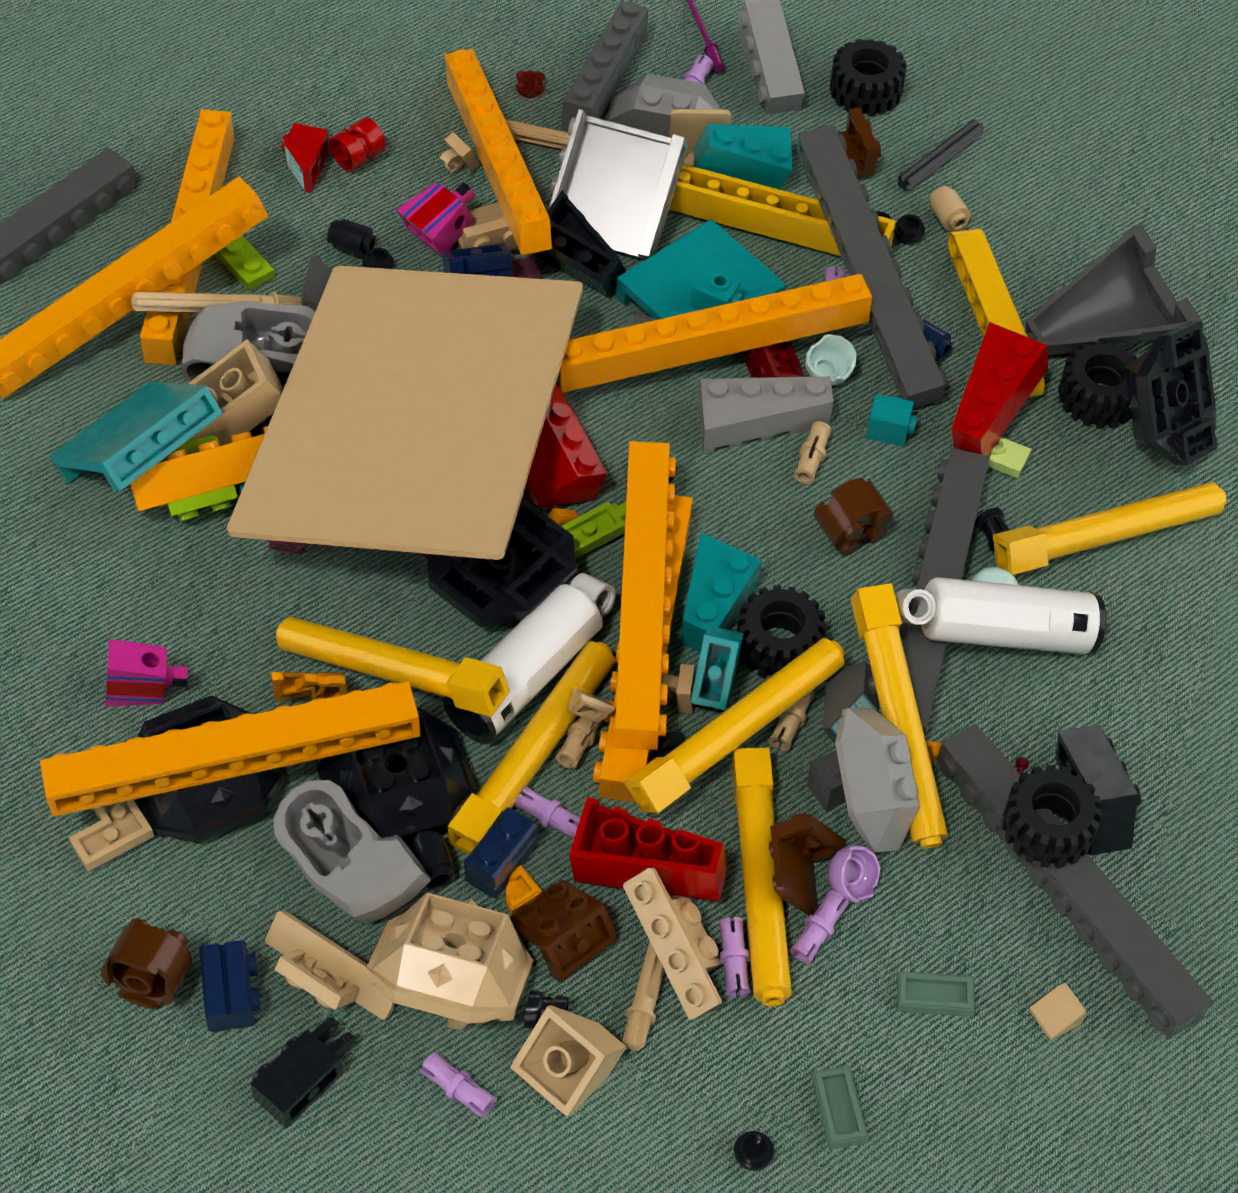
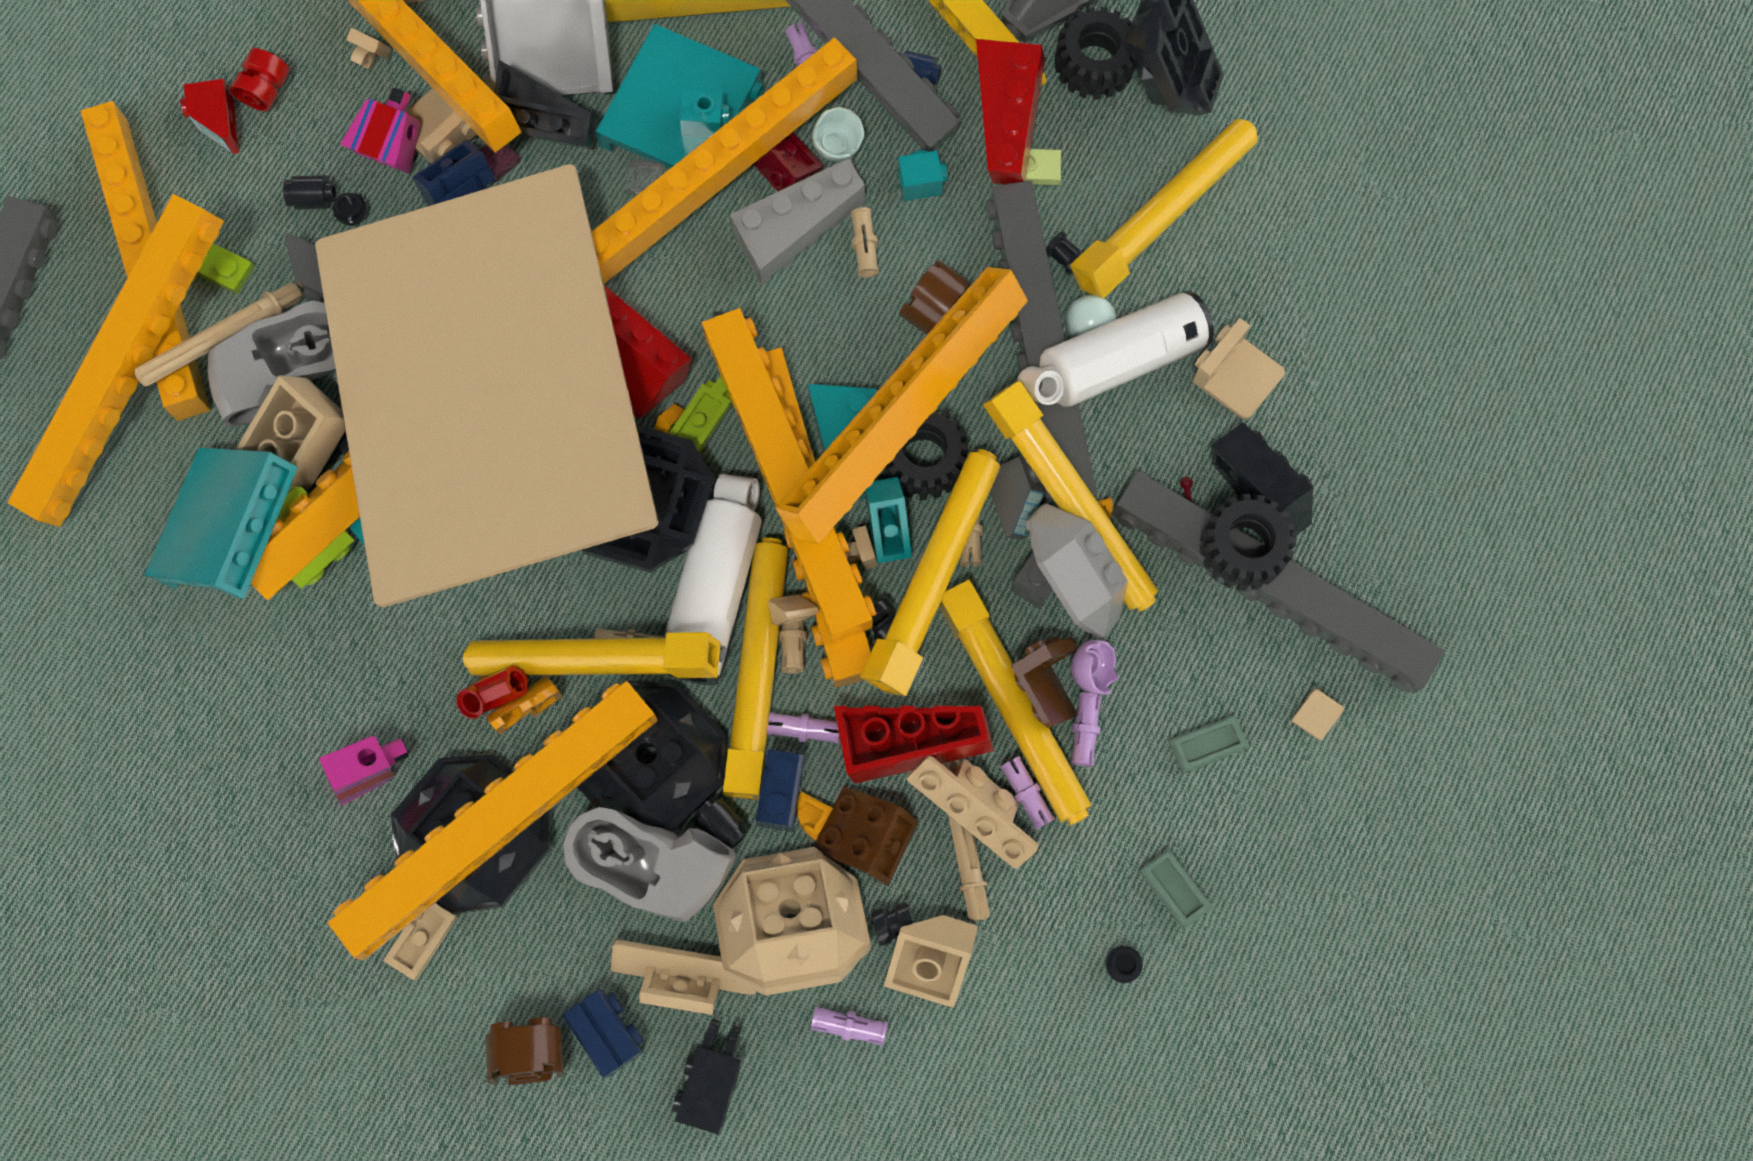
camera: 25 degrees left, 20 degrees up
none -> red piece [456,665,529,719]
none -> light orange brick [775,267,1028,544]
none -> tan bracket [1192,318,1285,420]

